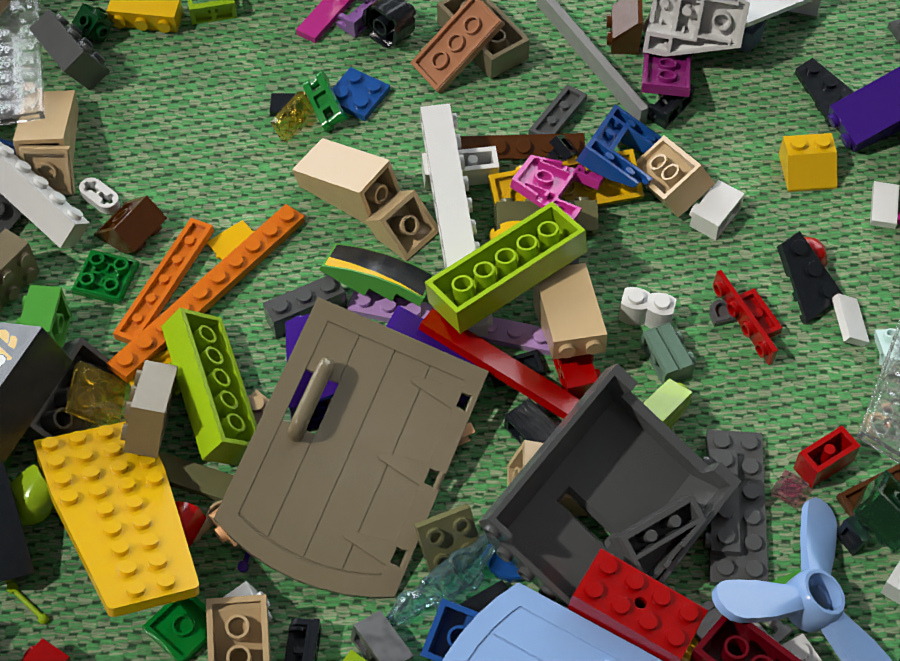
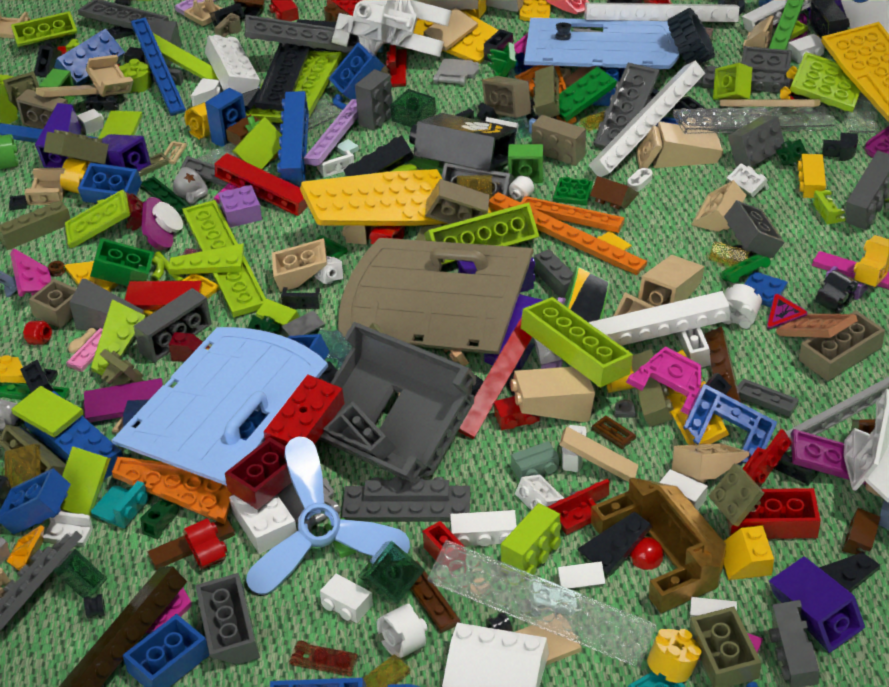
camera: 90 degrees right, 15 degrees down
lime slope [643,378,692,429] -> none
clear pink tile [770,469,810,508] -> none
none -> white brick [451,510,517,547]
none -> lime brick [501,503,561,583]
none -> white head [509,176,534,201]
none -> white bracket [515,475,564,510]
none -> tan tile [559,426,638,482]
none -> pearl gold wedge [591,478,726,613]
none -> reddish brown tile [592,415,636,450]
none -> tan slope [691,180,746,232]
none -> olive plate [708,464,765,526]
none -> white brick [723,284,762,329]
none -> dark grey brick [724,200,785,258]
none -> white bracket [727,164,769,197]
none -> red brick [727,488,821,539]
none -> red bracket [743,429,792,487]
none -> piece [767,294,808,329]
none -> reddish brown hinge [842,508,881,555]

